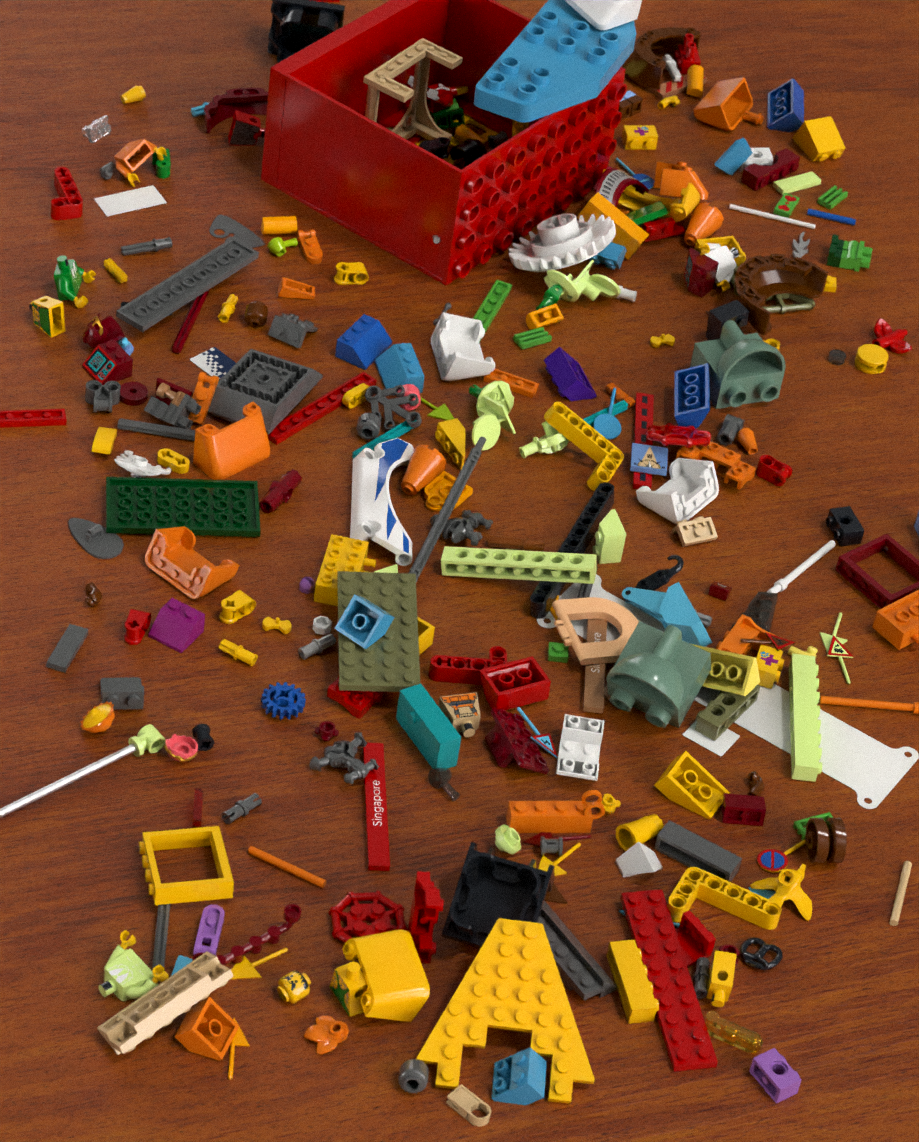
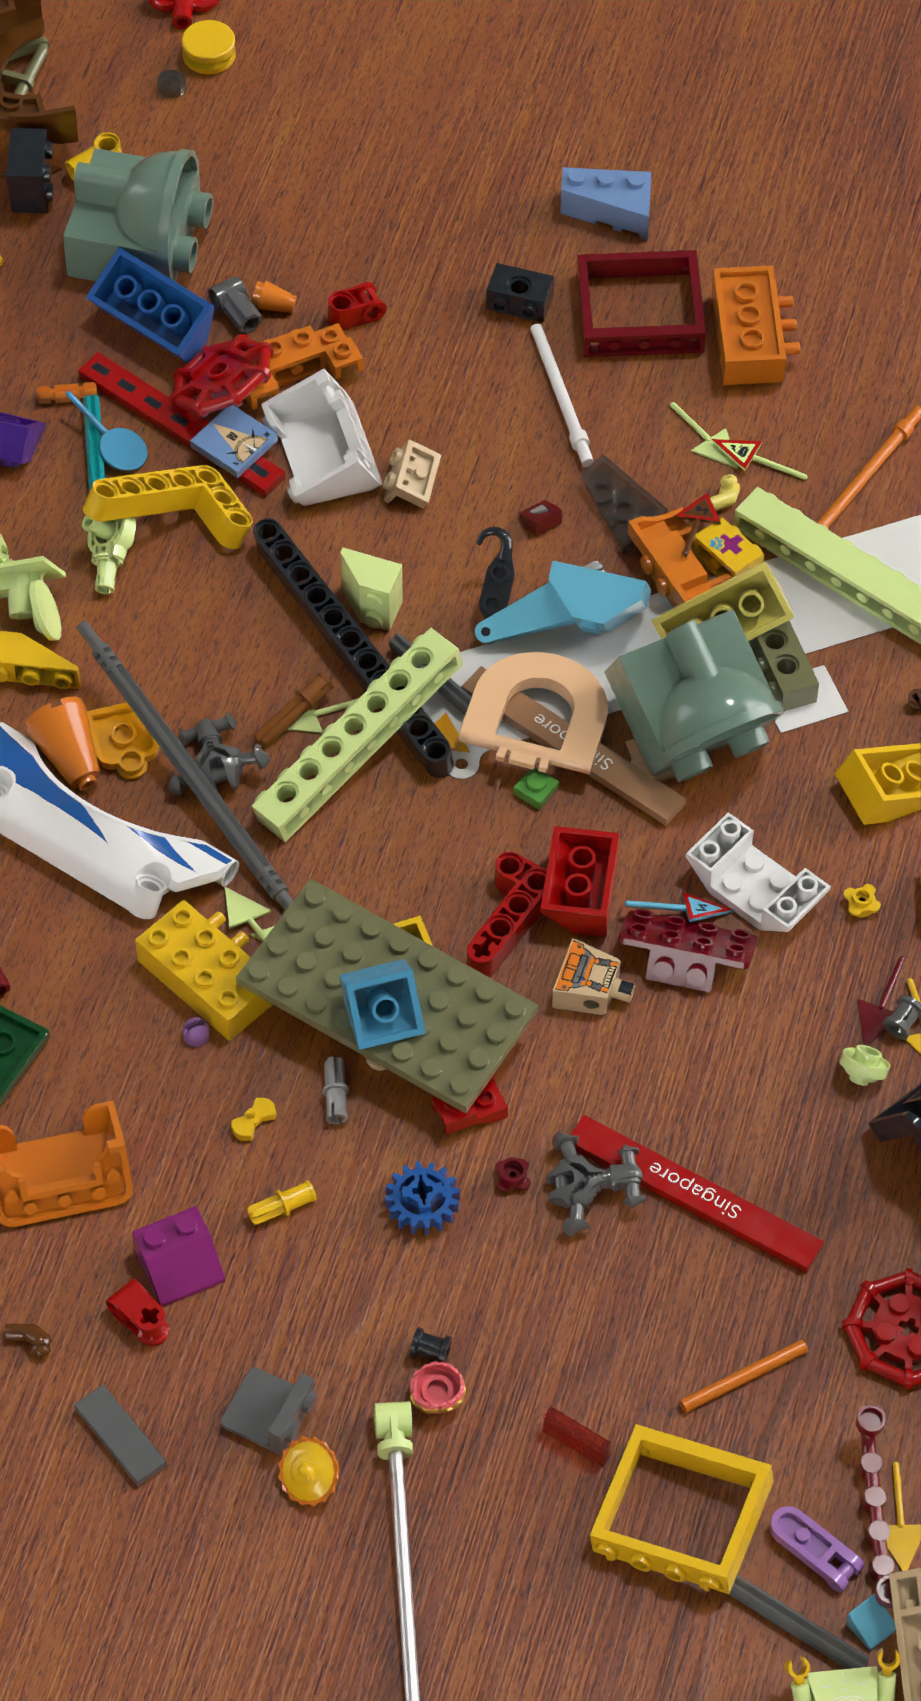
camera: 50 degrees left, 15 degrees up
yellow piece [219,590,256,624] -> none
dark grey pin [221,793,262,824] -> none
white tile [312,616,332,635] -> none
teal brick [396,684,461,773] -> none
clear smoke bar [428,768,460,801] -> none
orange hinge [506,790,605,833] -> none

